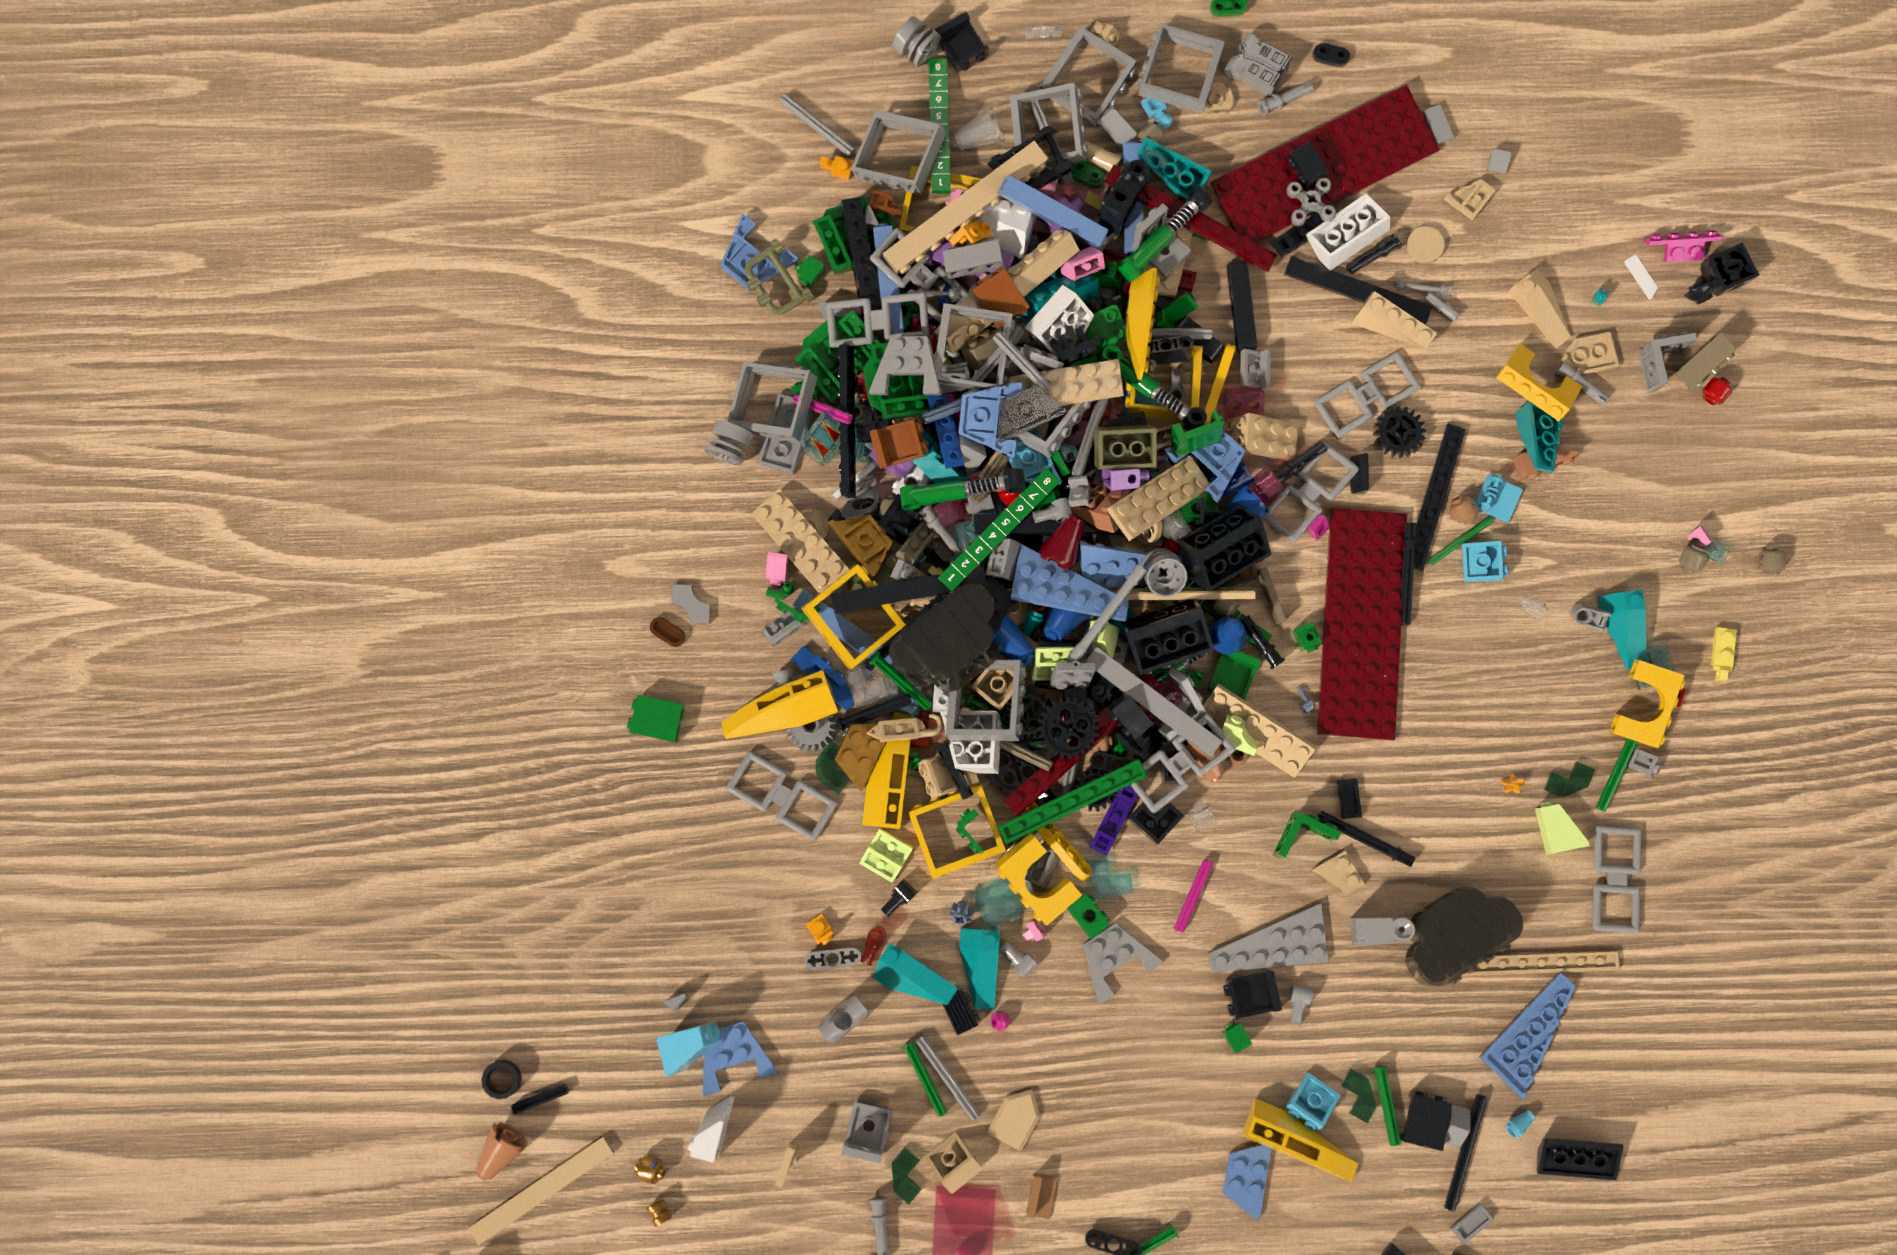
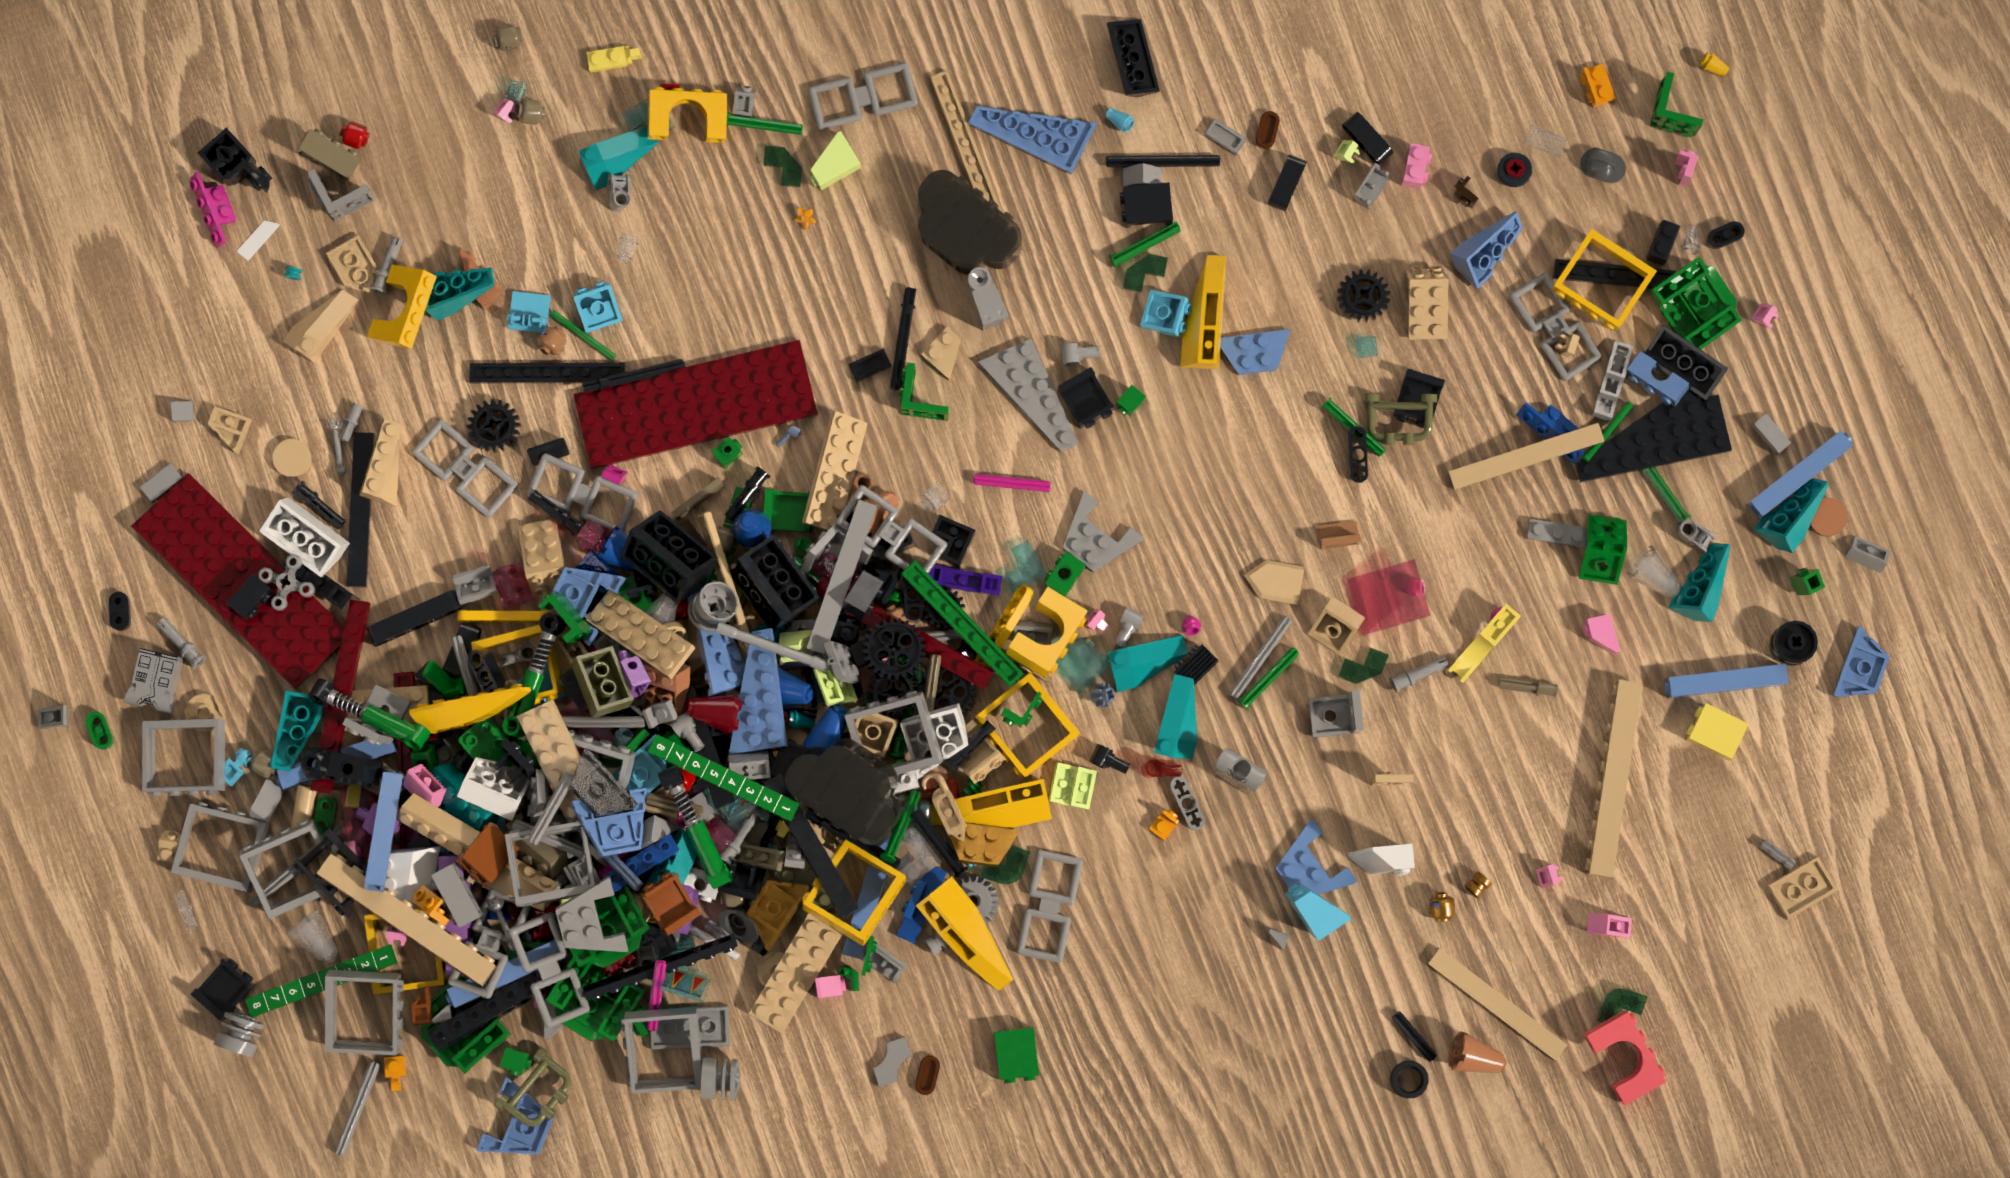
camera: 105 degrees left, 0 degrees up
yellowish green arch [1222,715,1259,756] -> none

